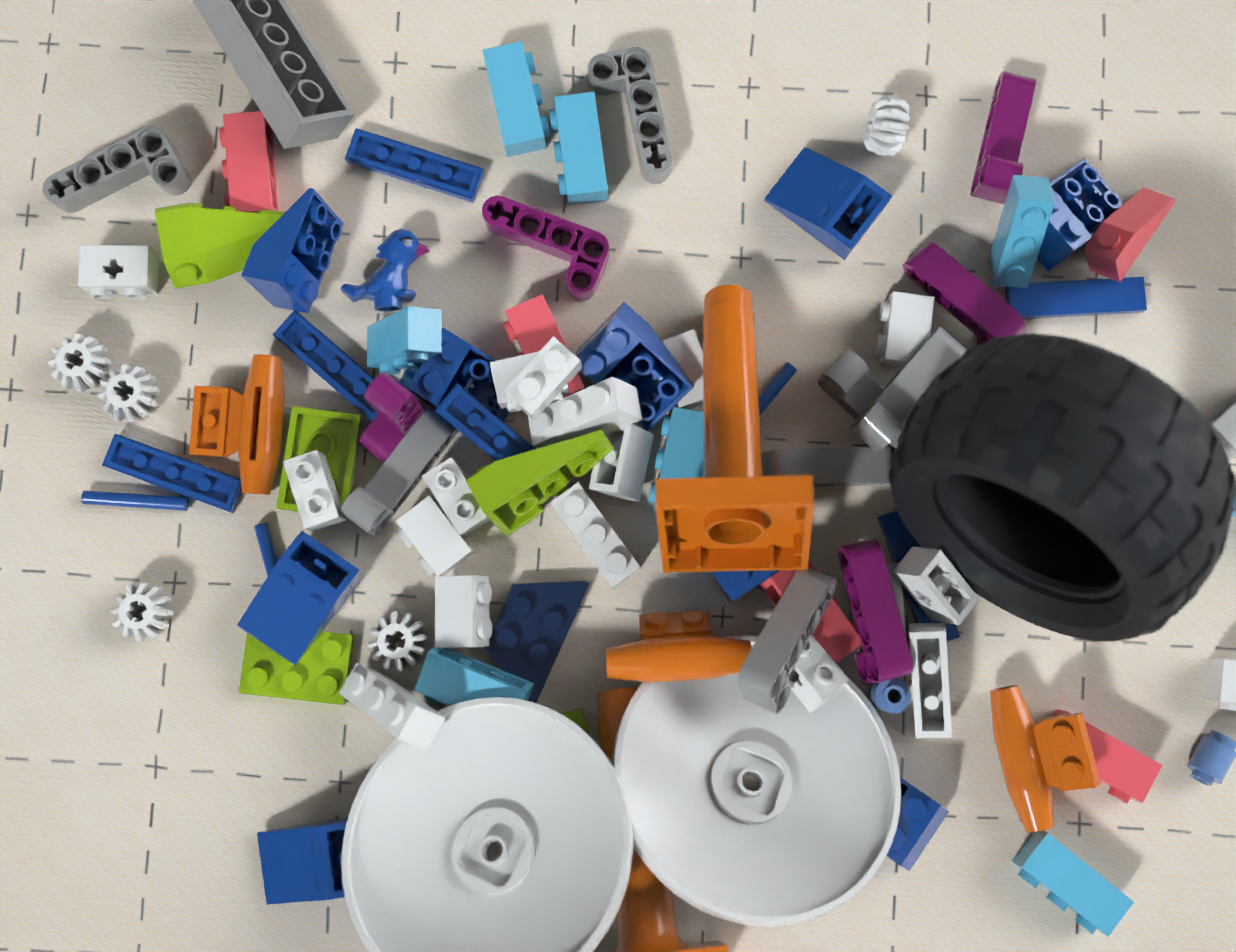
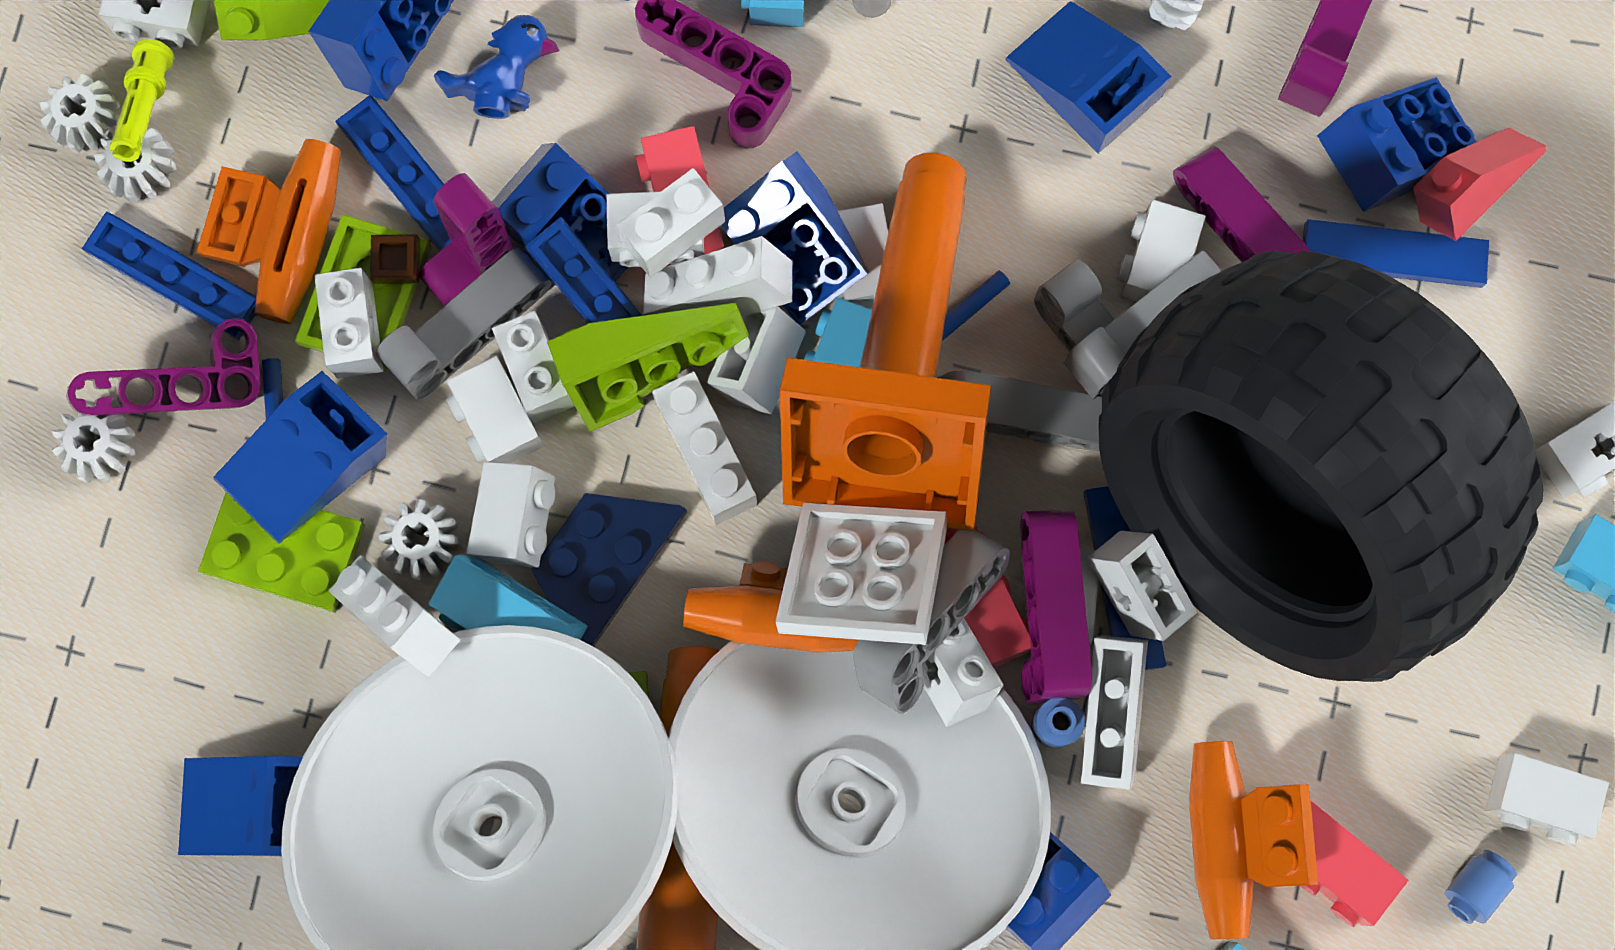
camera: 10 degrees right, 5 degrees down
blue bar [81,490,189,511] -> none
medium azure brick [367,306,442,374] -> none
medium azure brick [988,175,1055,288] -> none
none -> magenta beam [66,318,260,416]
none -> neon yellow pin [109,39,174,162]
none -> reddish brown tile [370,234,420,284]
none -> white plate [776,503,948,645]

